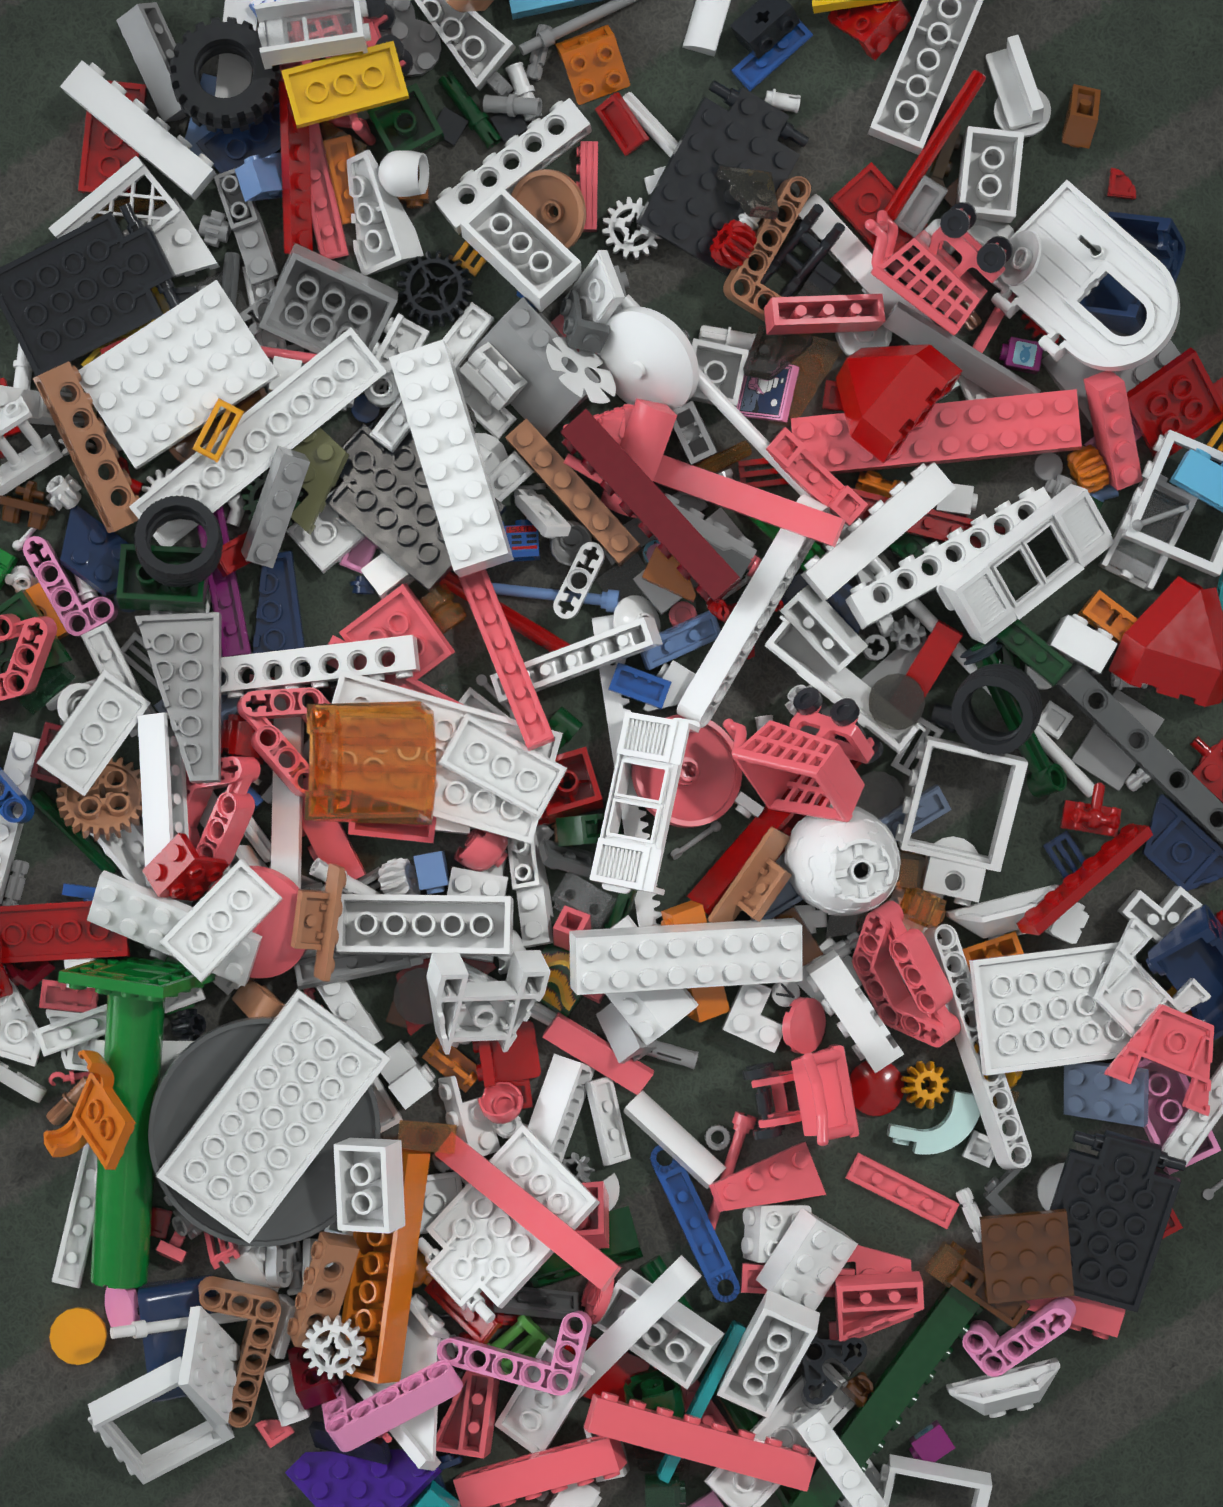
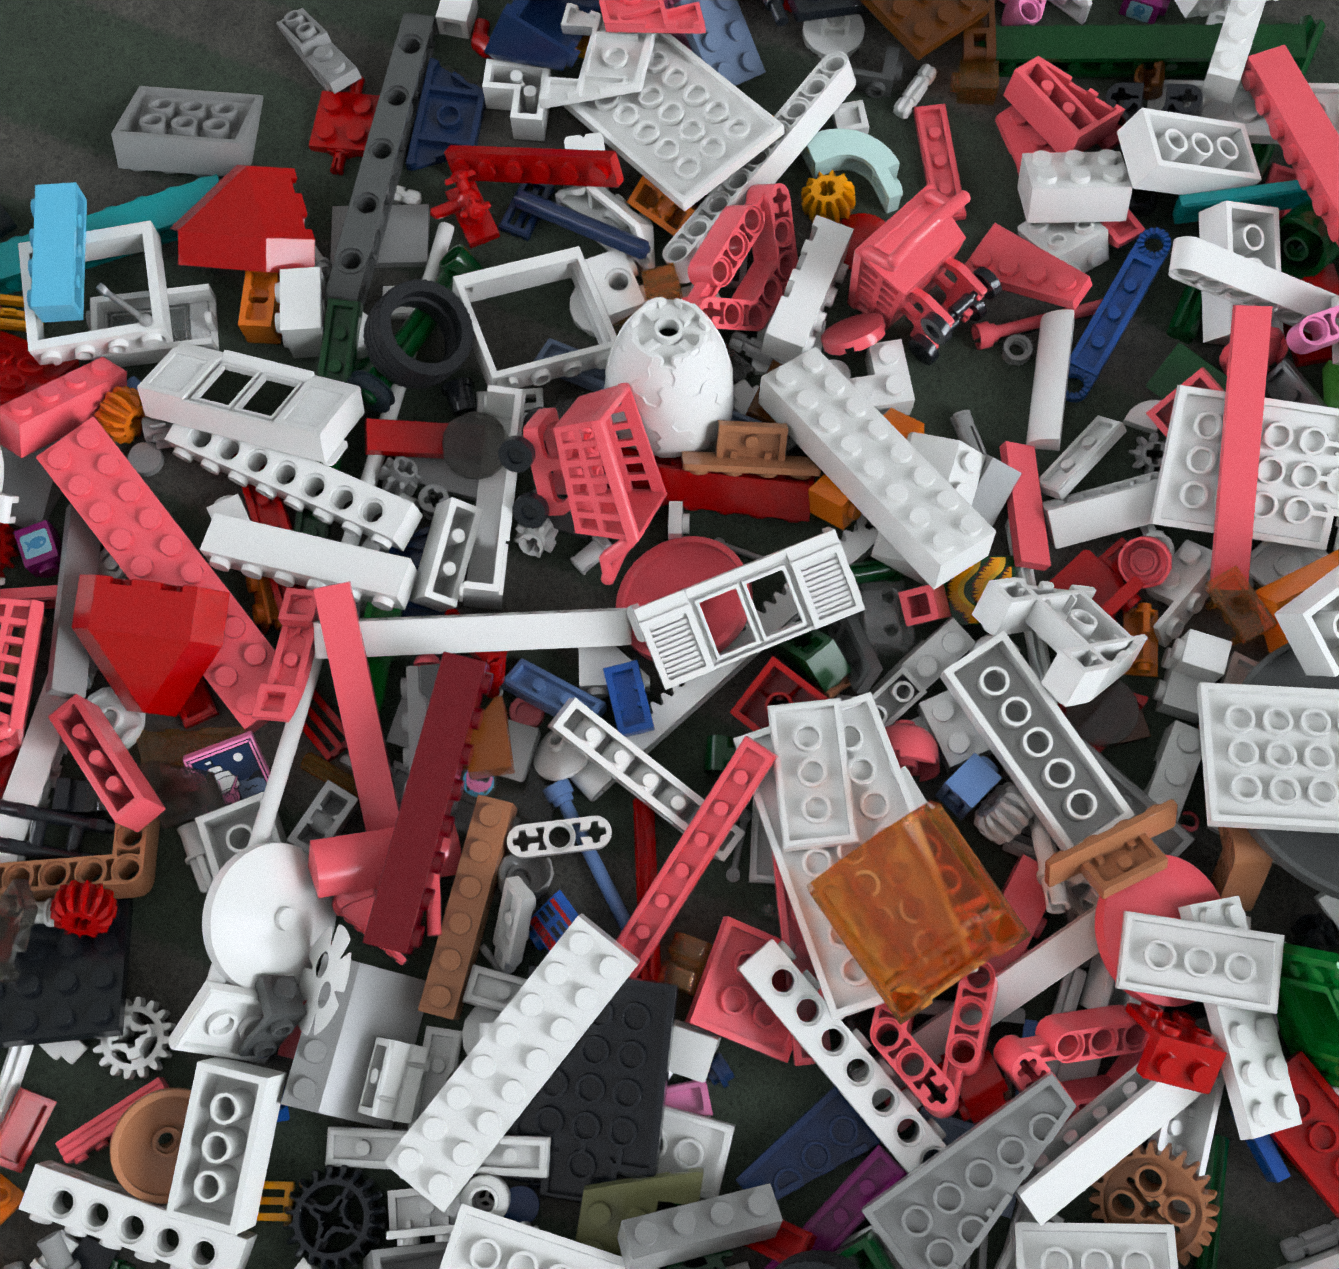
camera: 120 degrees left, 15 degrees down
none -> dark blue axle [513,189,651,260]

